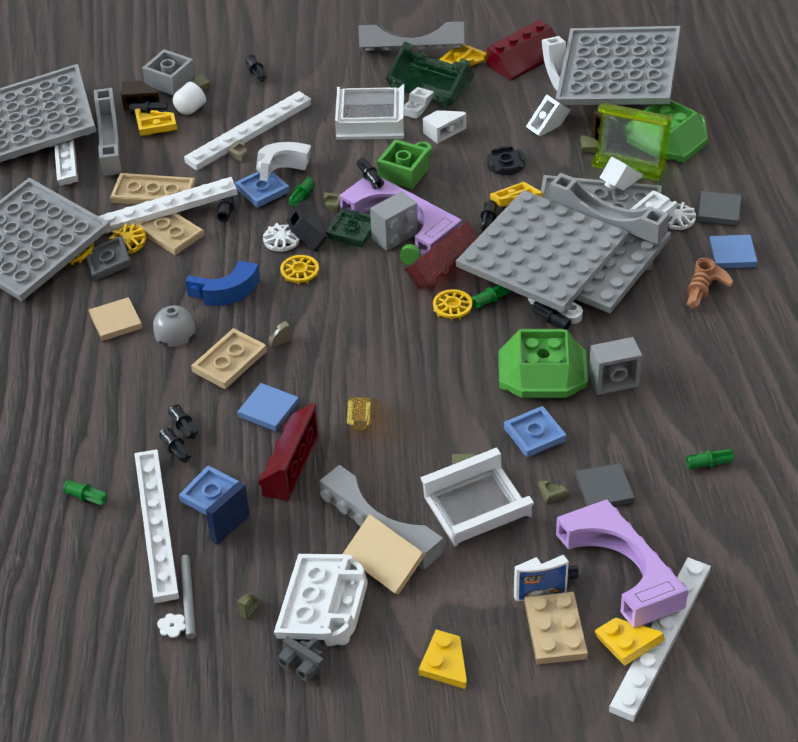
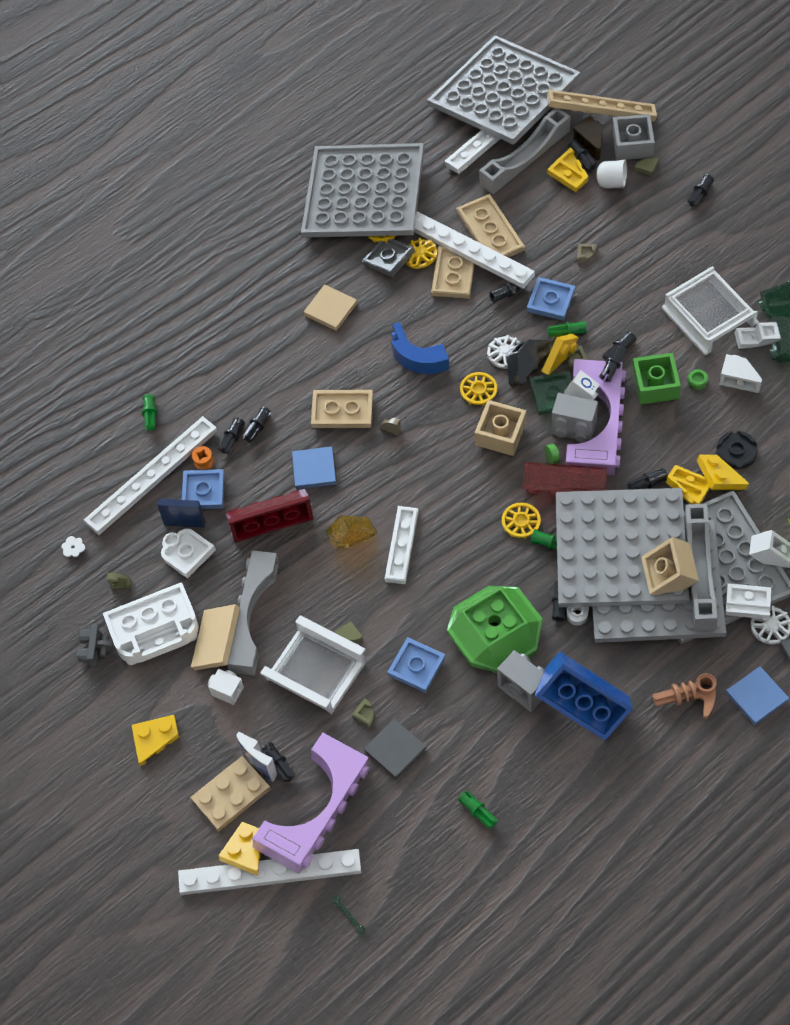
camera: 60 degrees right, 15 degrees up
light grey cylinder [153,305,196,347] -> none
light grey bar [180,555,196,639] -> none
white plate [184,91,312,171] -> none
white arch [256,142,311,181] -> none
none -> white plate [161,529,216,579]
none -> orange wheel [192,446,214,470]
none -> white brick [208,669,244,705]
none -> clear green hinge [332,896,365,934]
none -> white tile [385,506,419,584]
none -> tan brick [475,400,526,456]
none -> blue slope [535,652,633,740]
none -> yellow wing [542,334,579,375]
none -> tan plate [547,89,657,122]
none -> white brick [564,370,600,400]
none -> black axle [602,331,637,361]
none -> tan slope [641,537,699,595]
none -> yellow wing [696,455,749,490]

